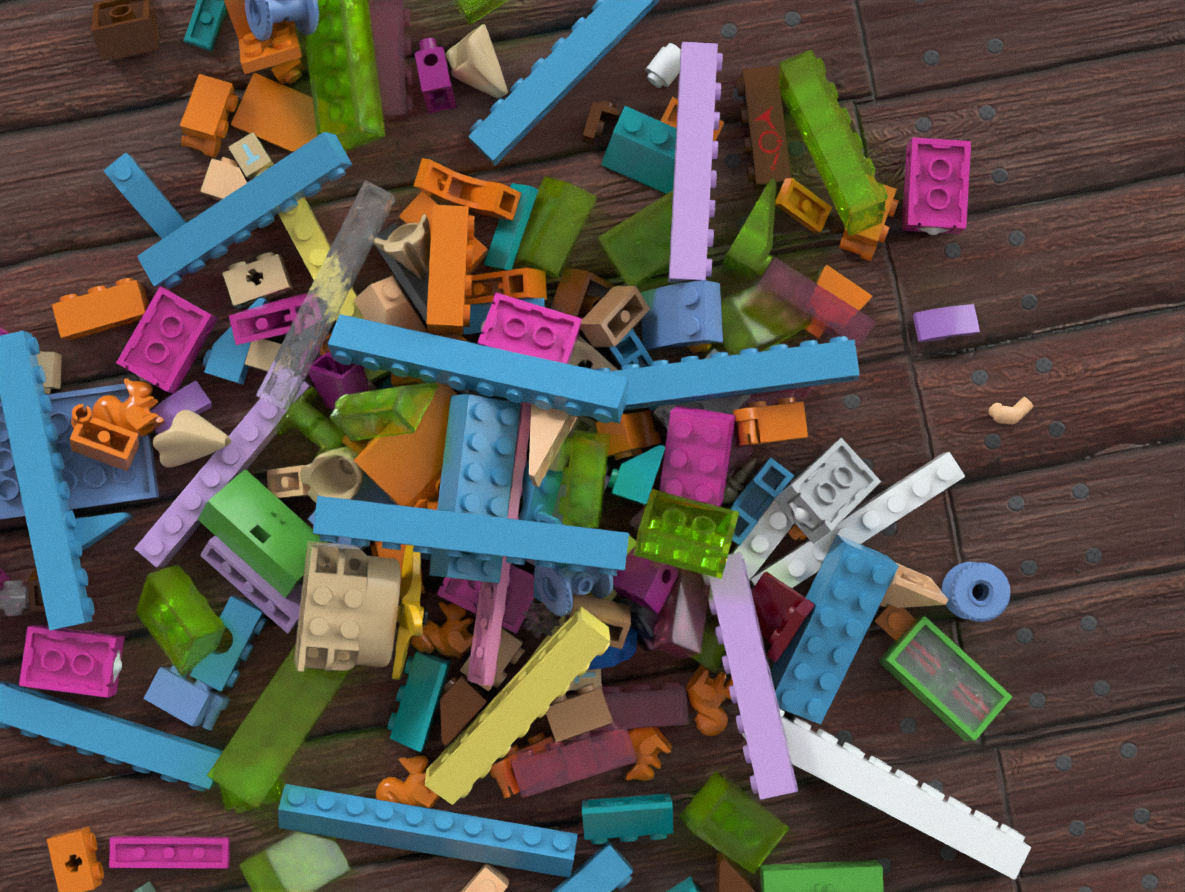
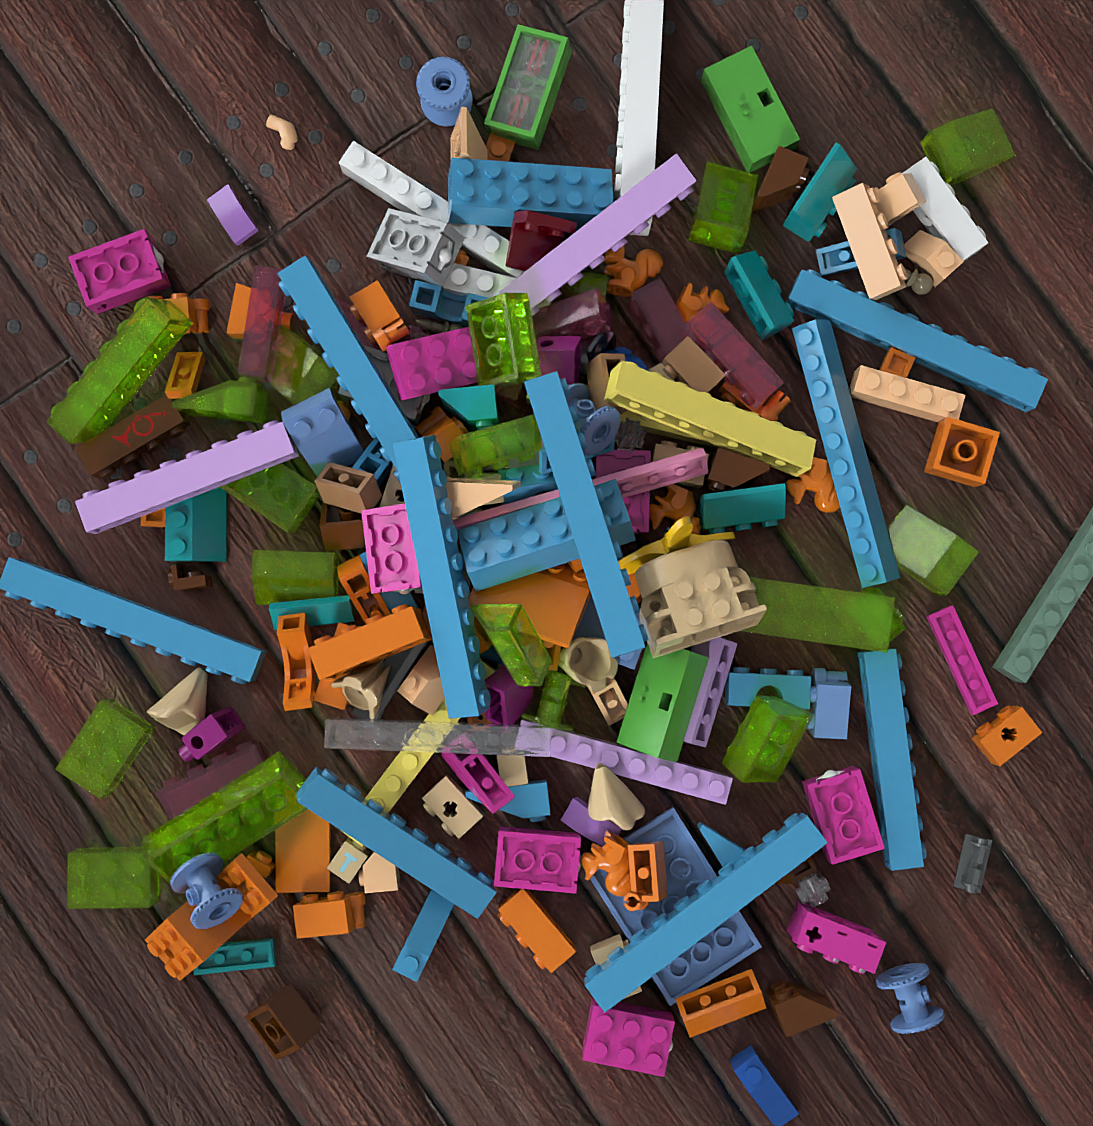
camera: 110 degrees left, 0 degrees up
white brick [645,43,681,88] -> none

